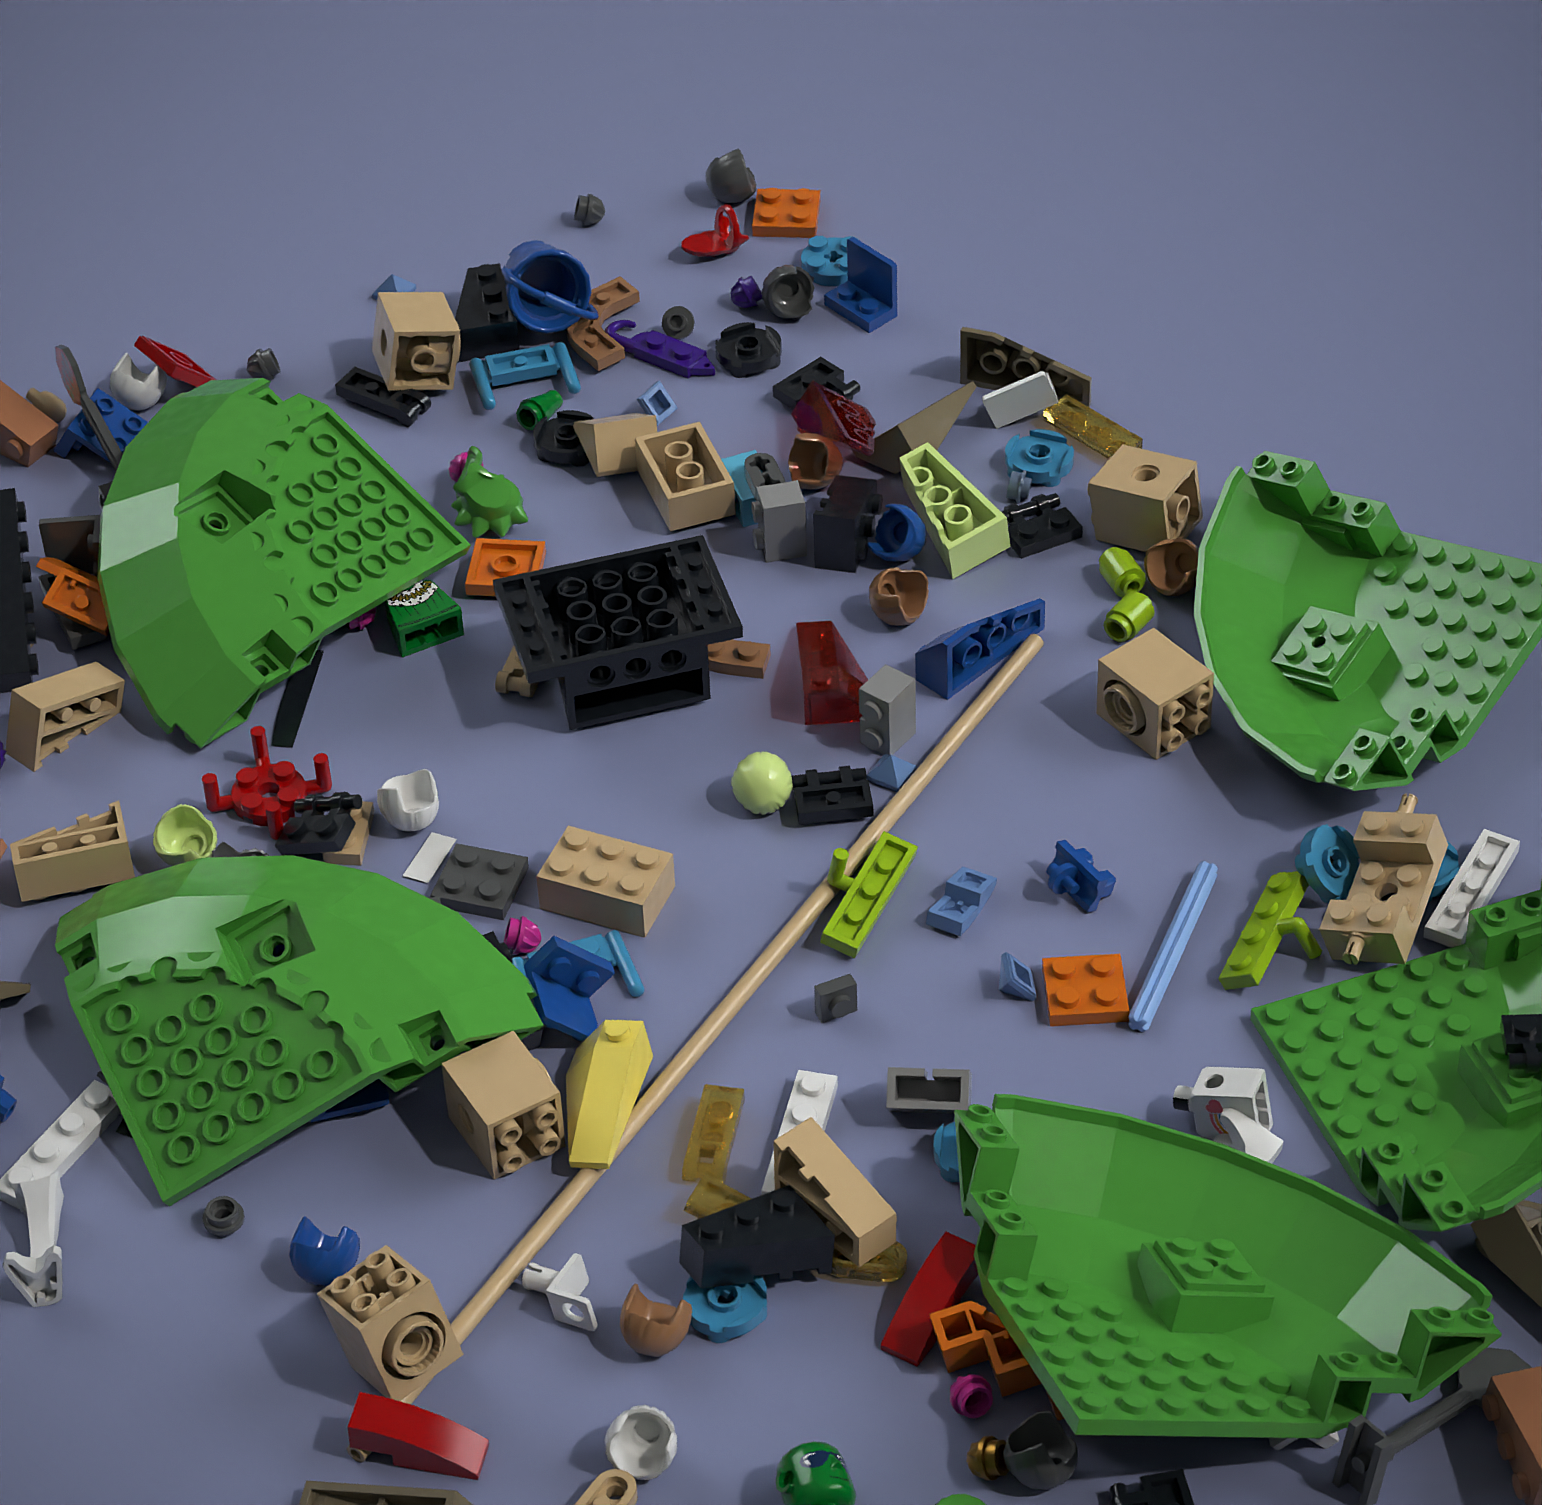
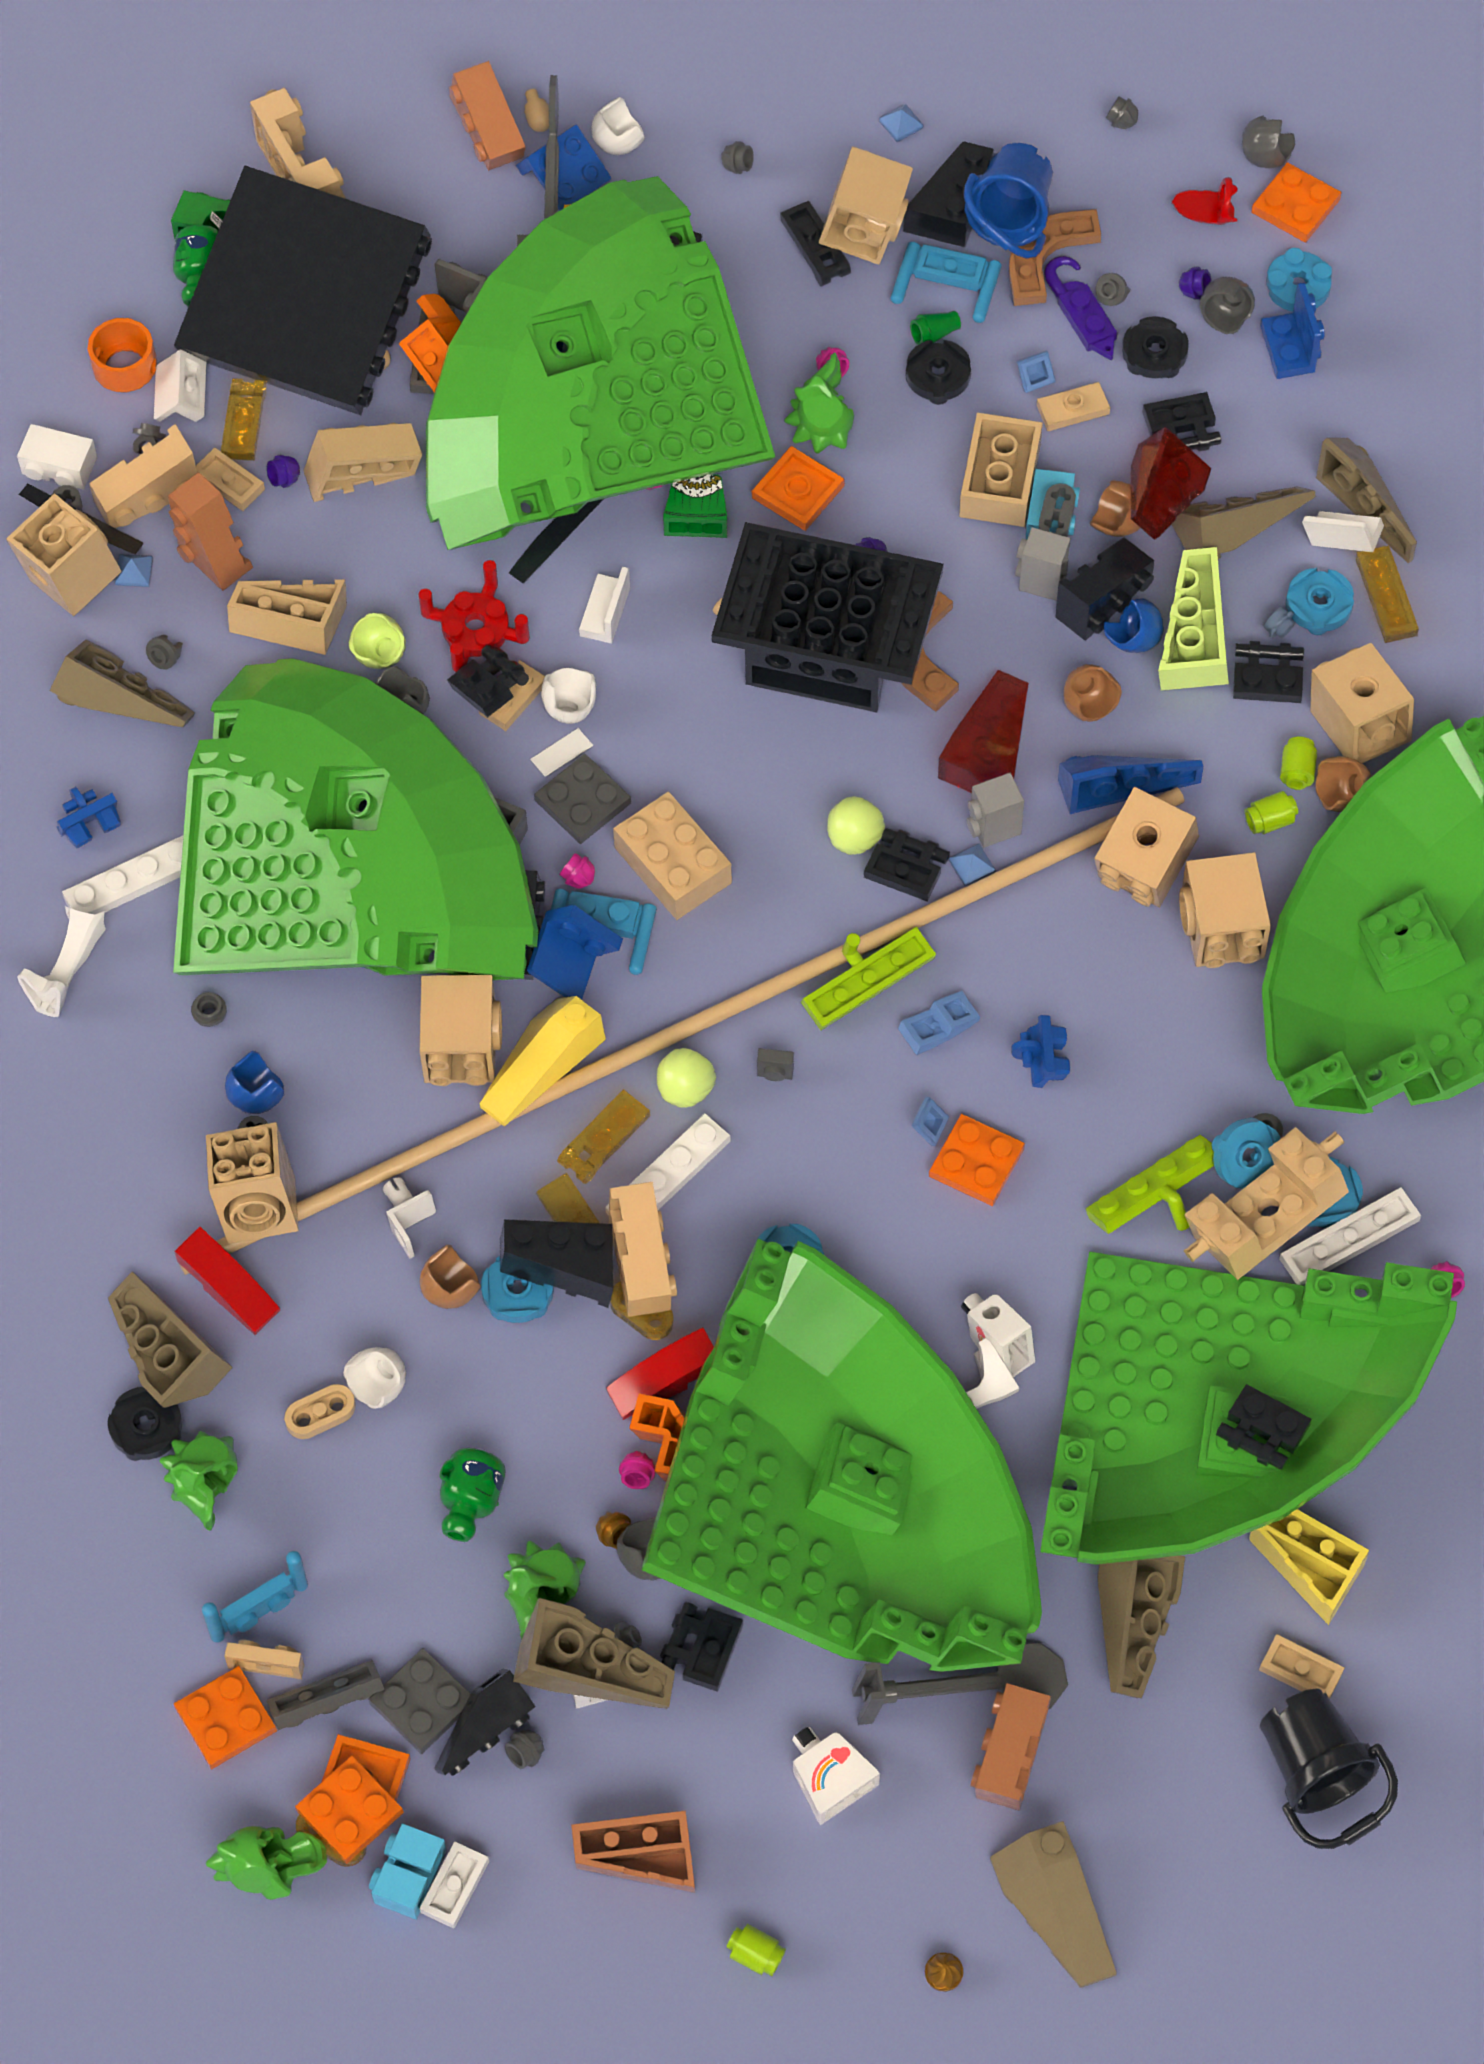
camera: 30 degrees right, 20 degrees up
red plate [134,335,217,387] -> none
tan slope [573,413,658,477] -> none
light grey piece [886,1067,972,1114] -> none
light blue axle [1128,861,1218,1032] -> none
none -> white panel [579,566,630,644]
none -> yellowish green hair [657,1048,716,1108]
none -> tan plate [1037,382,1110,431]
none -> tan brick [1094,787,1199,908]

